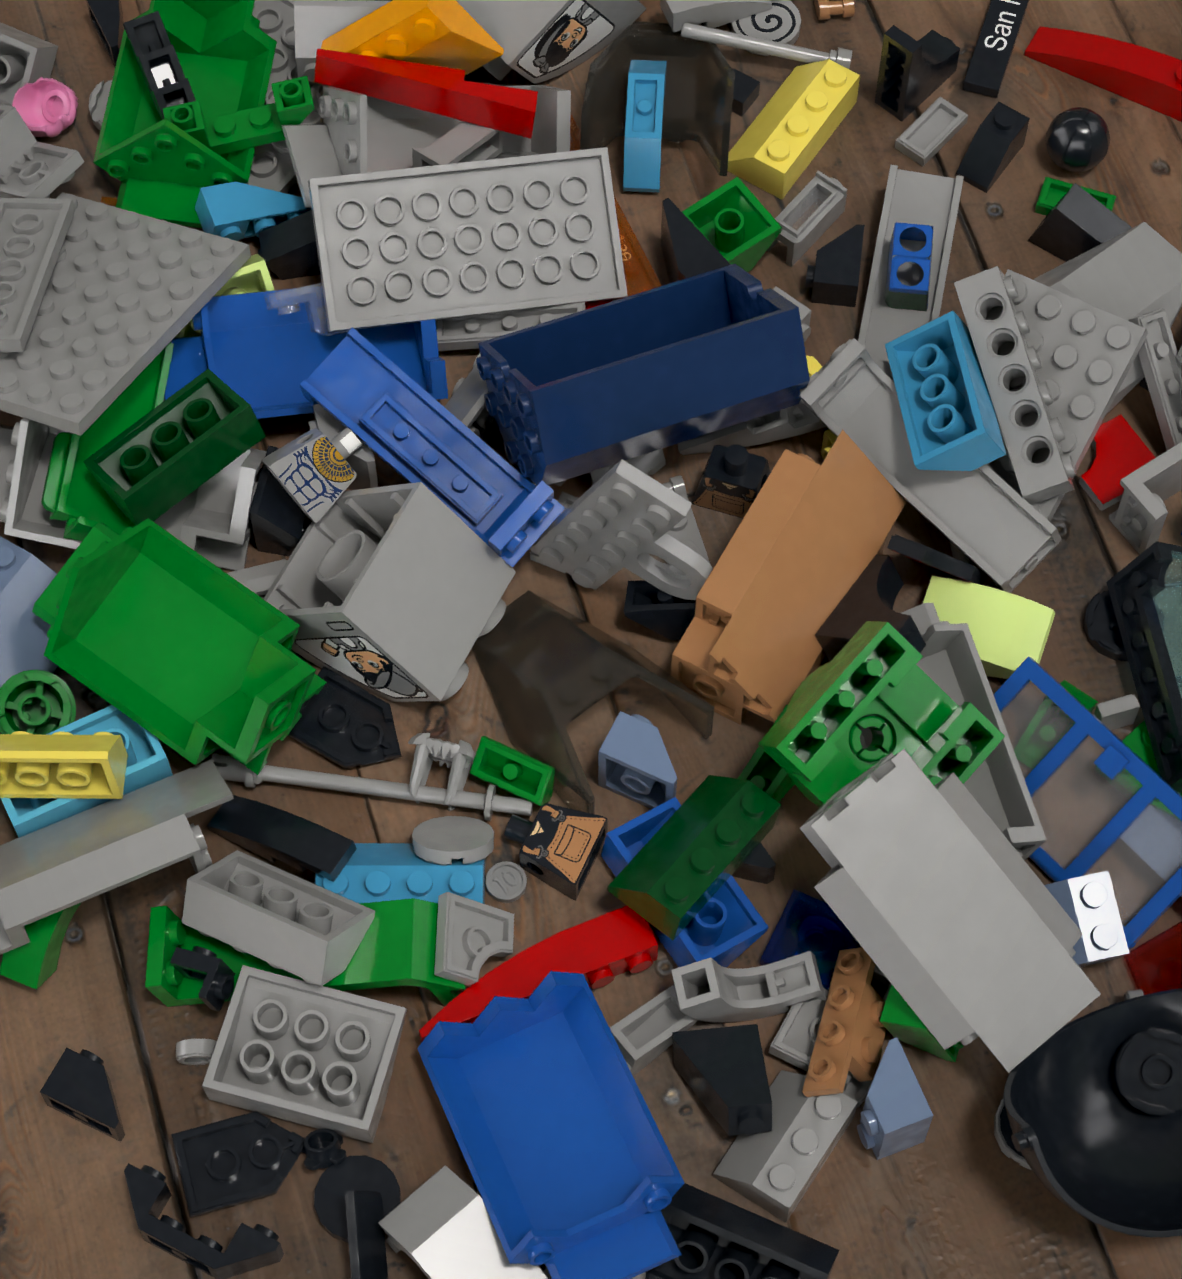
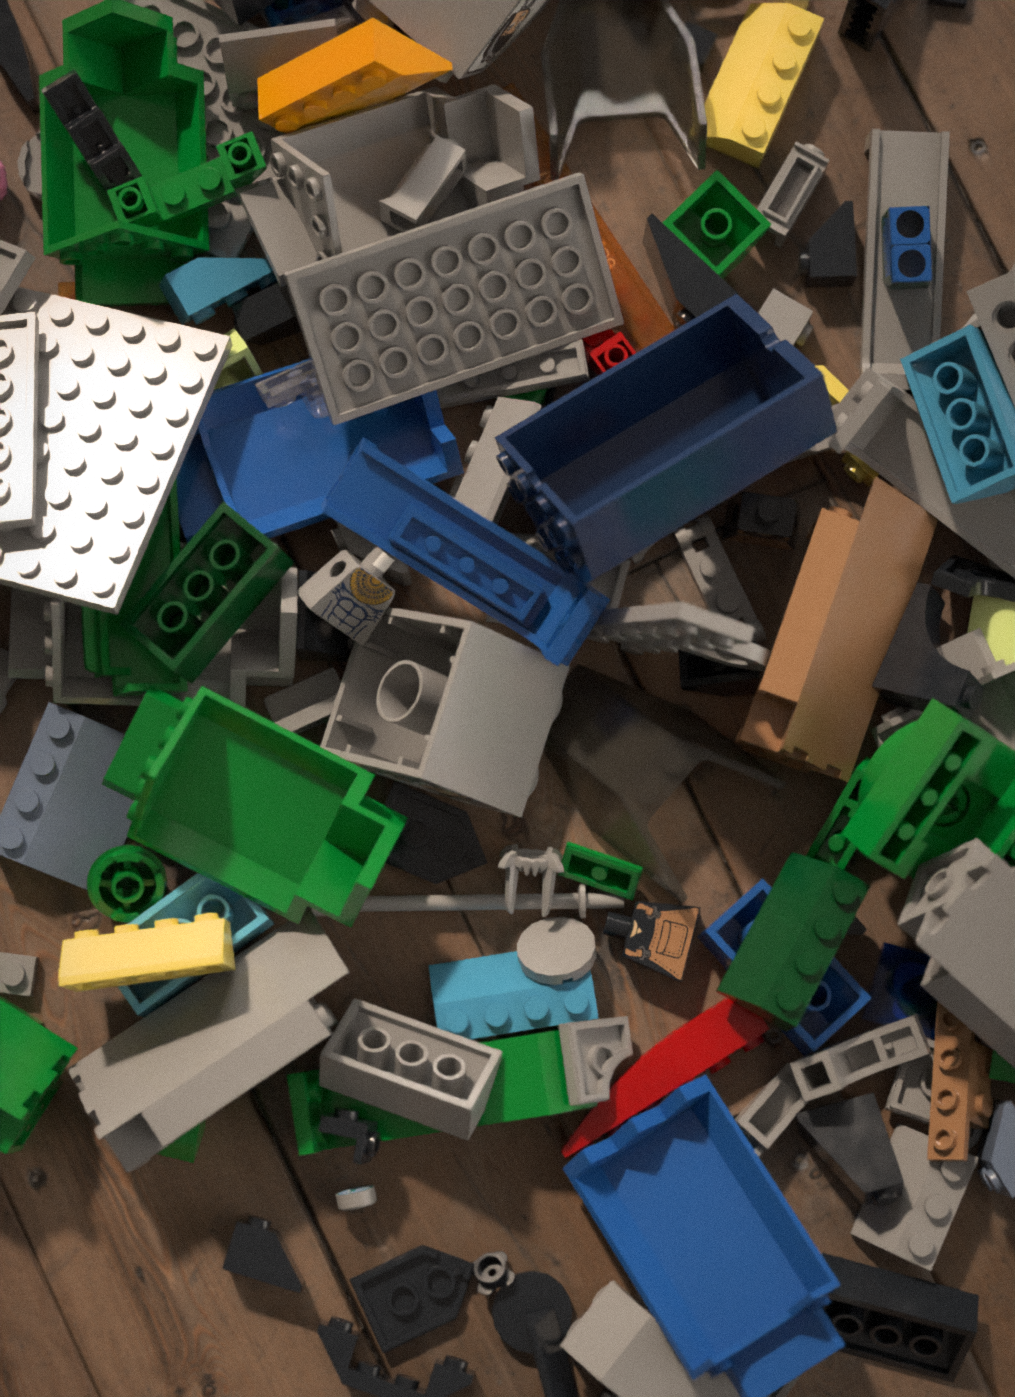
camera: 10 degrees left, 20 degrees up
light grey slope [202,965,407,1144] -> none
black slope [207,795,357,882] -> none
red slope [314,48,538,139] -> none
light grey piece [486,861,527,903] -> none
sand blue slope [598,711,677,809] -> none
dark azure slope [623,60,667,193] -> none
light grey tile [895,97,968,167] -> none
black slope [956,101,1030,193] -> none

